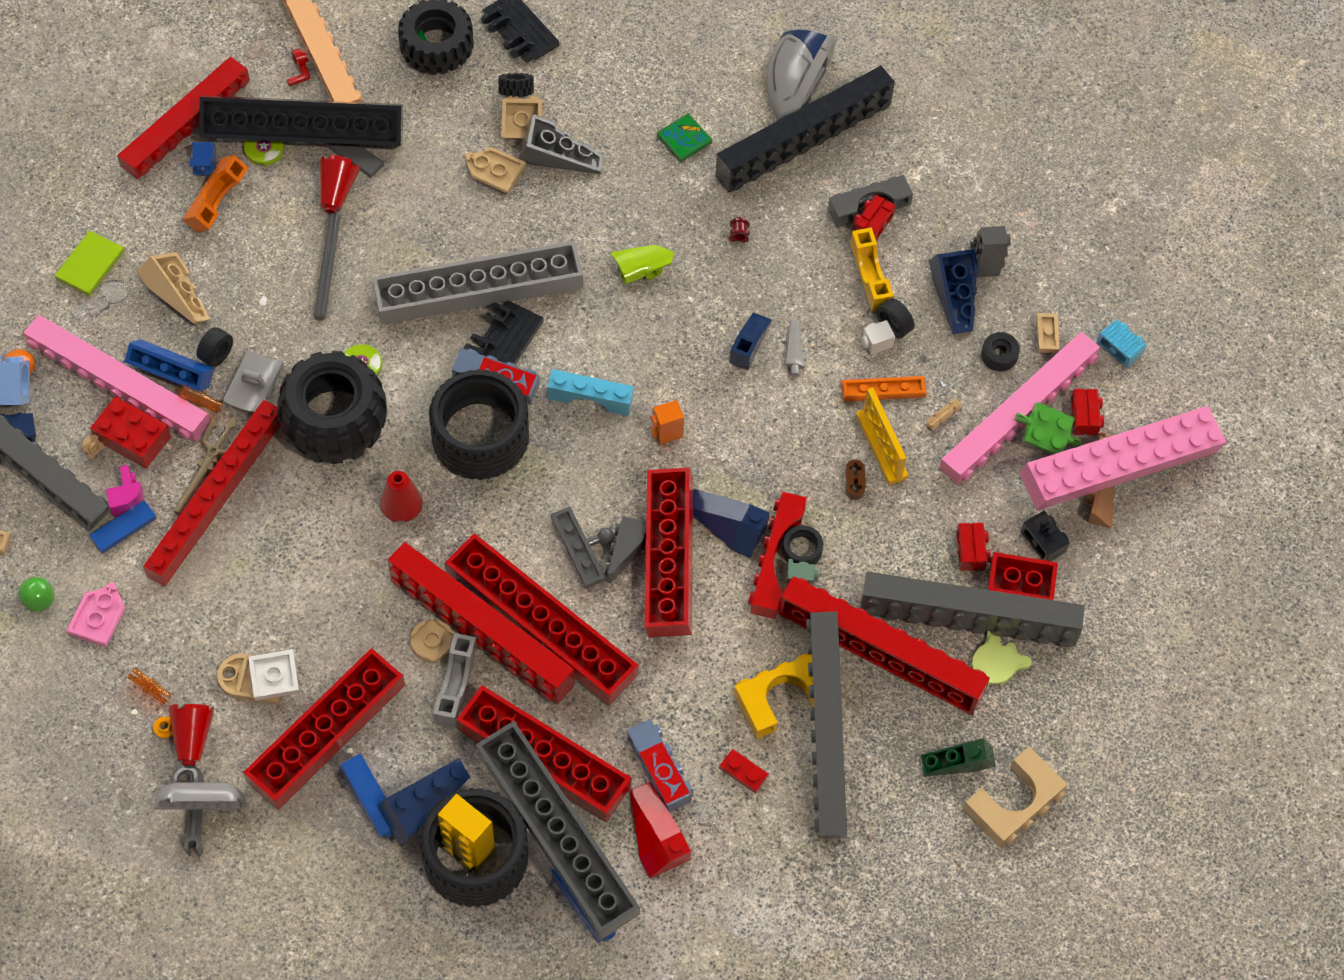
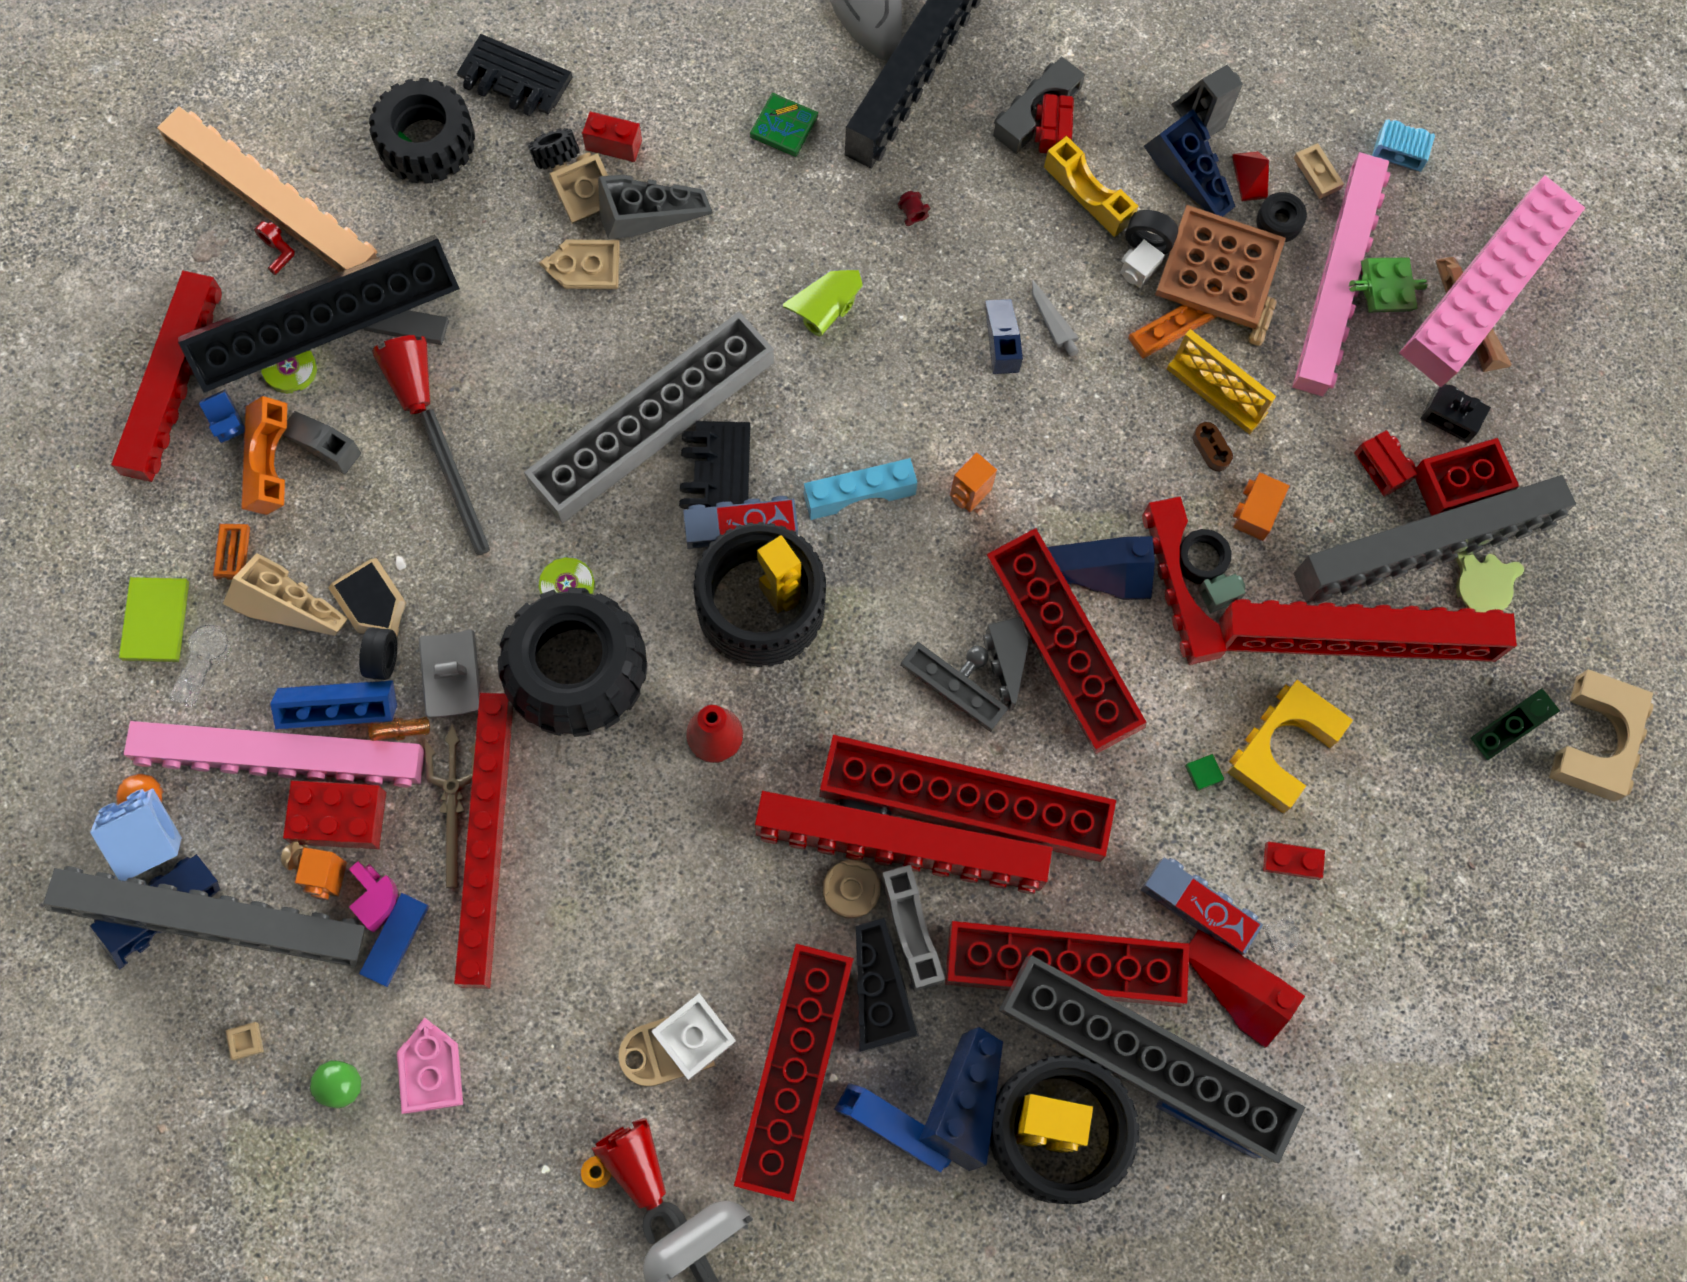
camera: 30 degrees left, 10 degrees up
clear orange pin [128,667,172,705] -> none
dark grey brick [806,612,847,839] -> none
red brick [1071,389,1104,436] -> none
none -> orange tile [213,524,250,580]
none -> dark grey slope [282,411,361,475]
none -> orange brick [295,847,347,900]
none -> black tile [328,558,406,637]
none -> red brick [582,111,642,162]
none -> yellow arch [757,535,801,614]
none -> black wedge [856,918,920,1053]
none -> nougat piece [1155,205,1286,329]
none -> green tile [1185,754,1225,791]
none -> red slope [1232,151,1269,201]
none -> orange brick [1233,472,1290,541]

